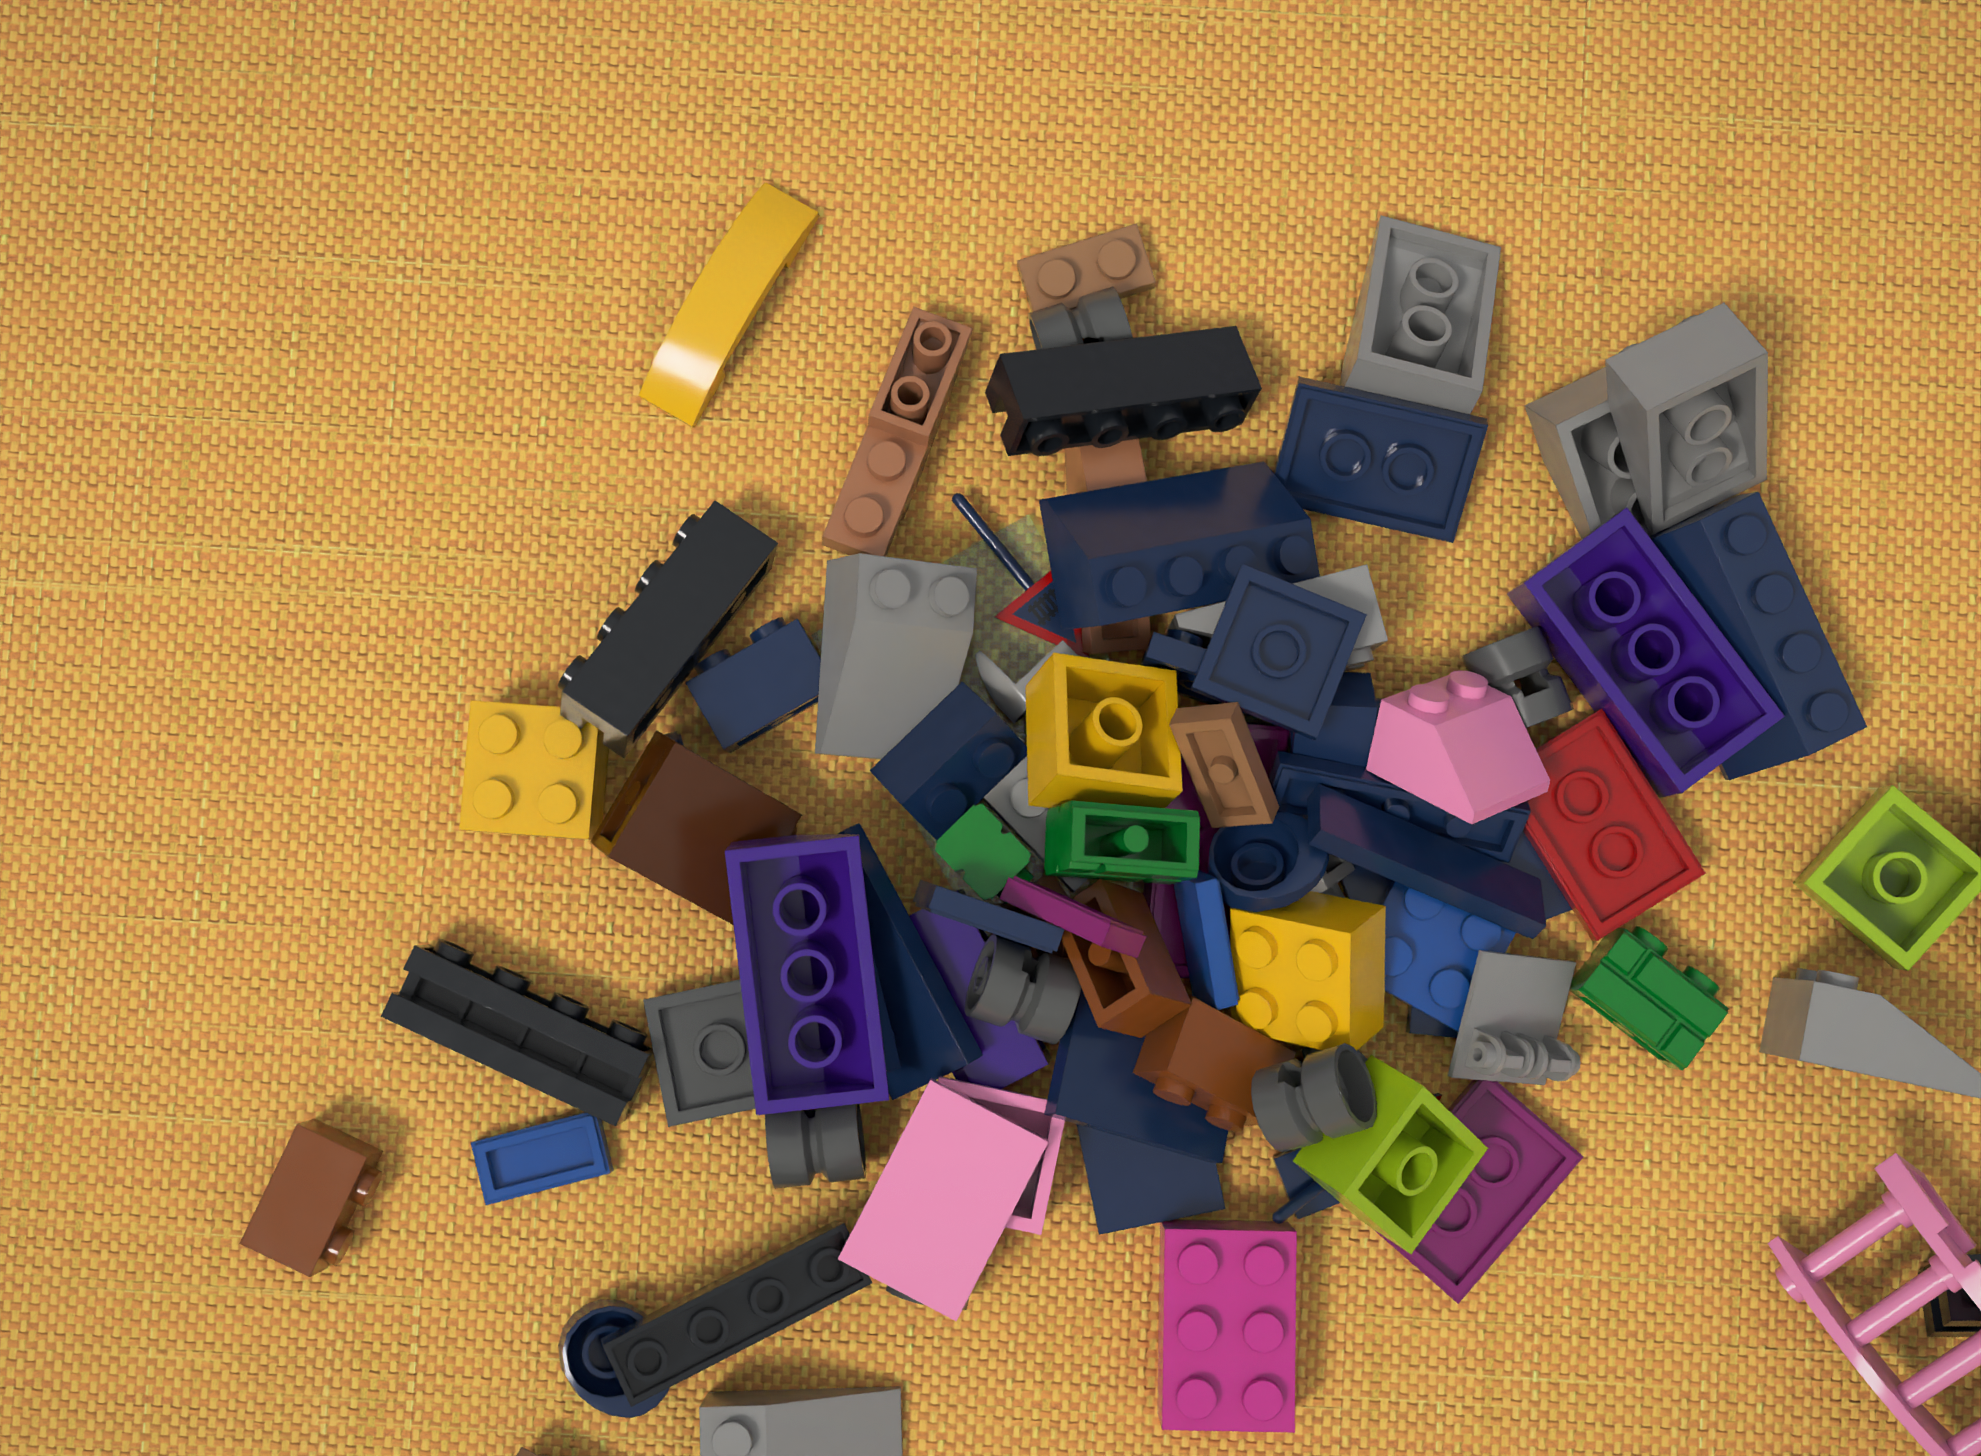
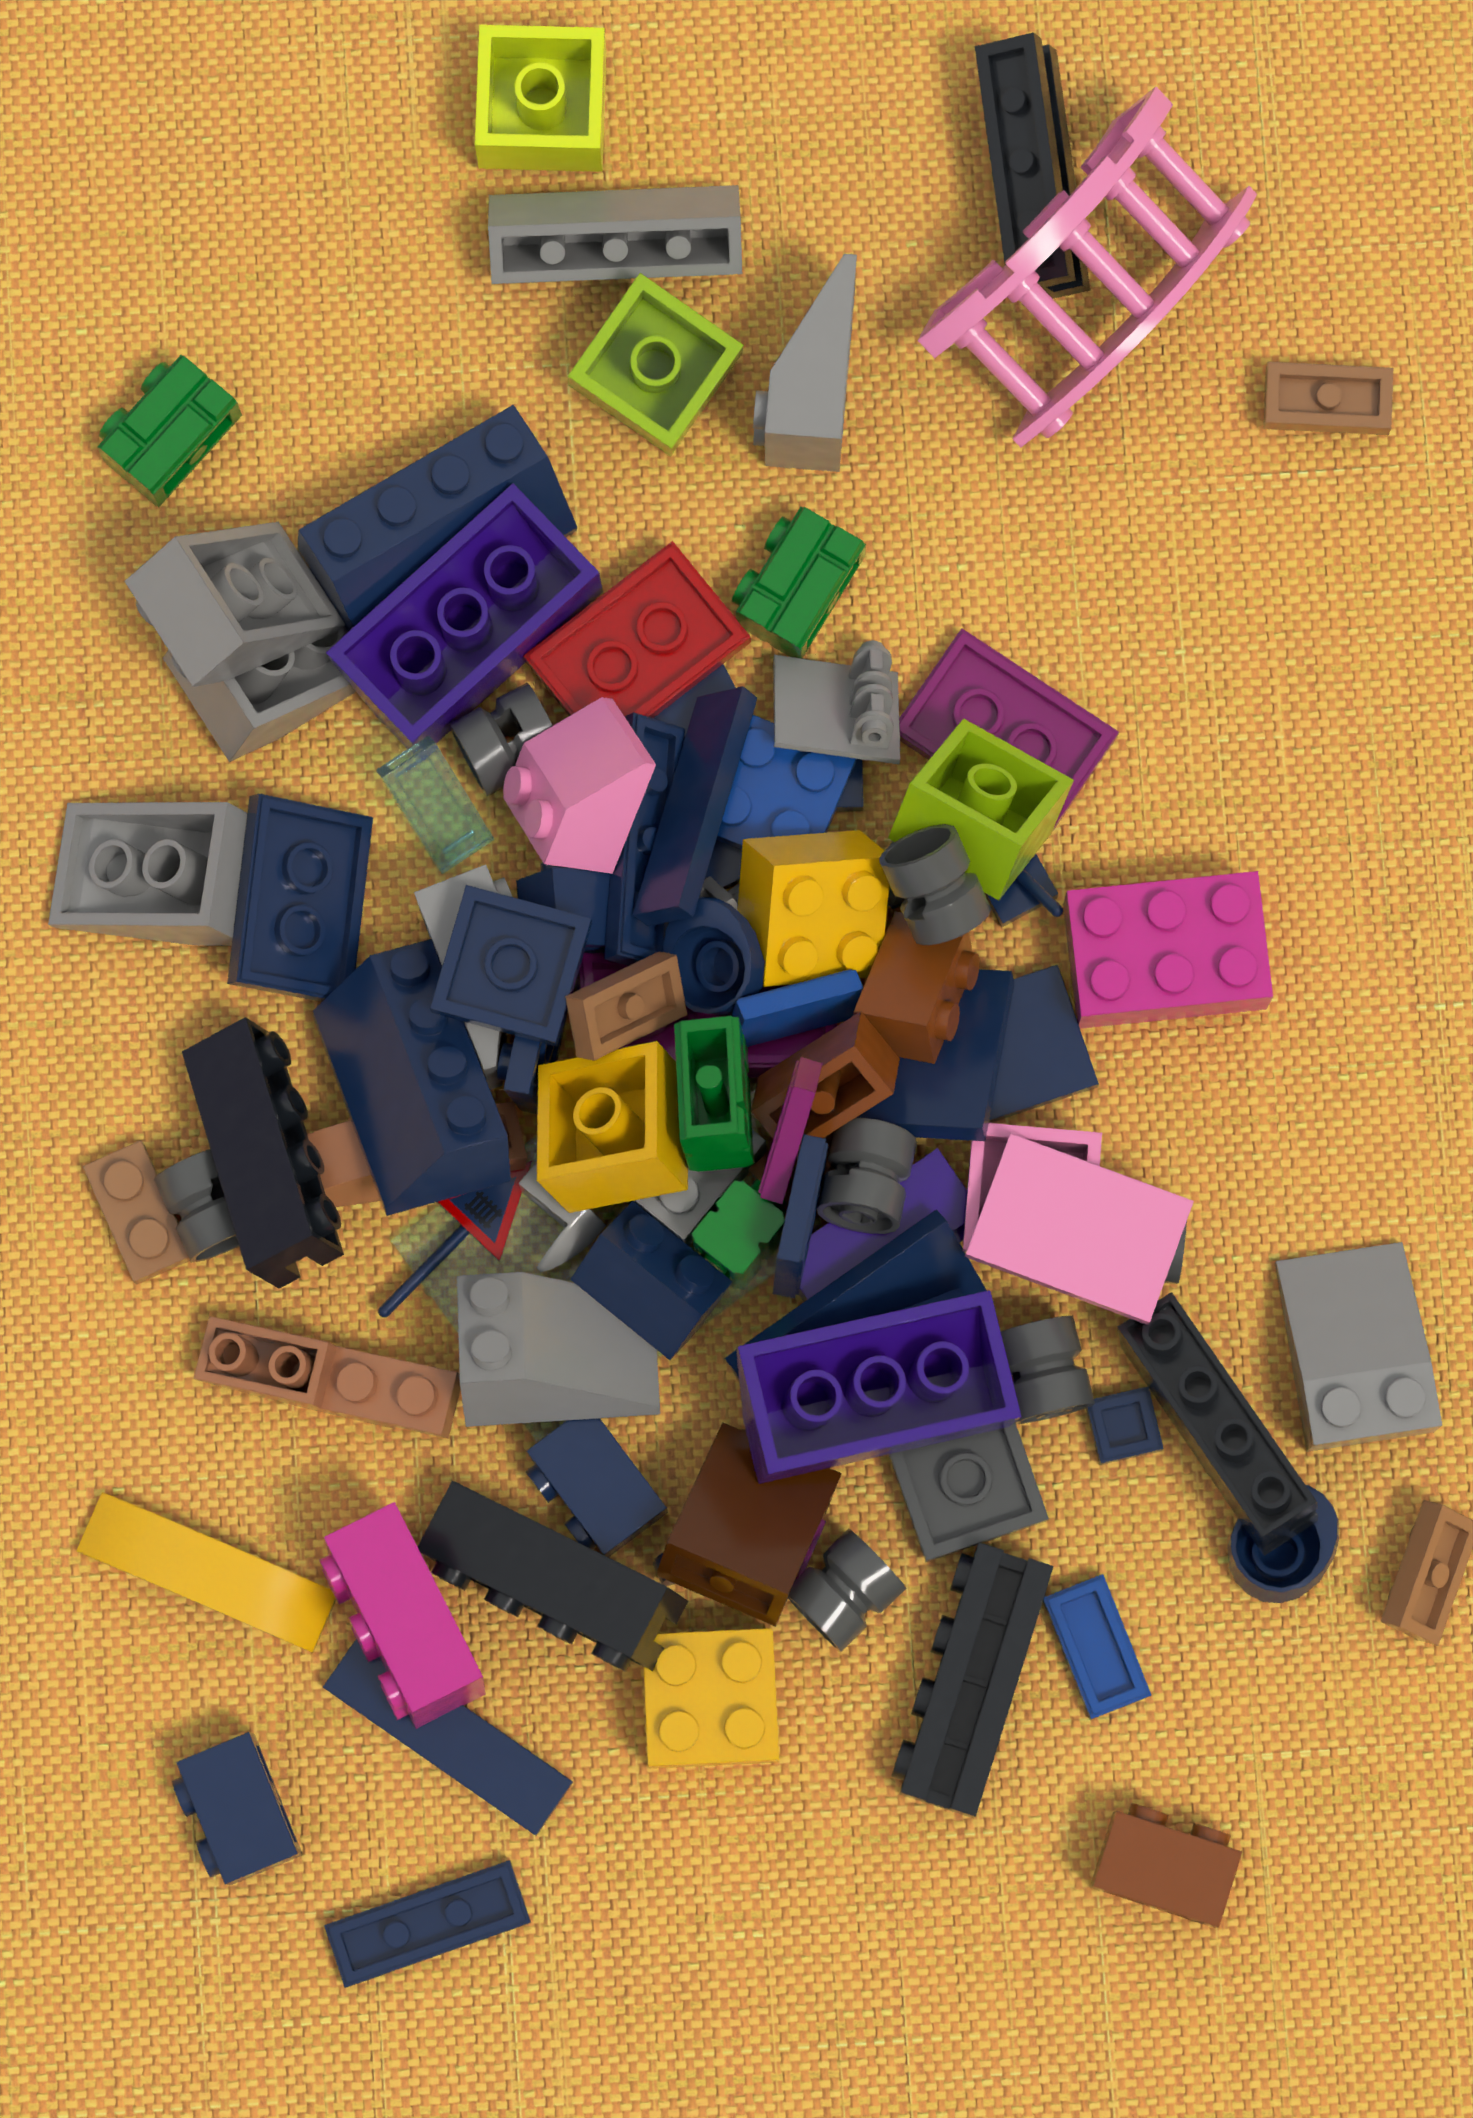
camera: 100 degrees left, 5 degrees down
none -> green brick [97,355,242,507]
none -> dark blue brick [172,1732,303,1885]
none -> dark pink brick [319,1502,486,1729]
none -> dark blue tile [323,1640,573,1836]
none -> dark blue tile [324,1860,532,1988]
none -> clear light blue tile [376,735,495,874]
none -> dark grey wheel [788,1528,906,1652]
none -> dark blue tile [1086,1386,1164,1465]

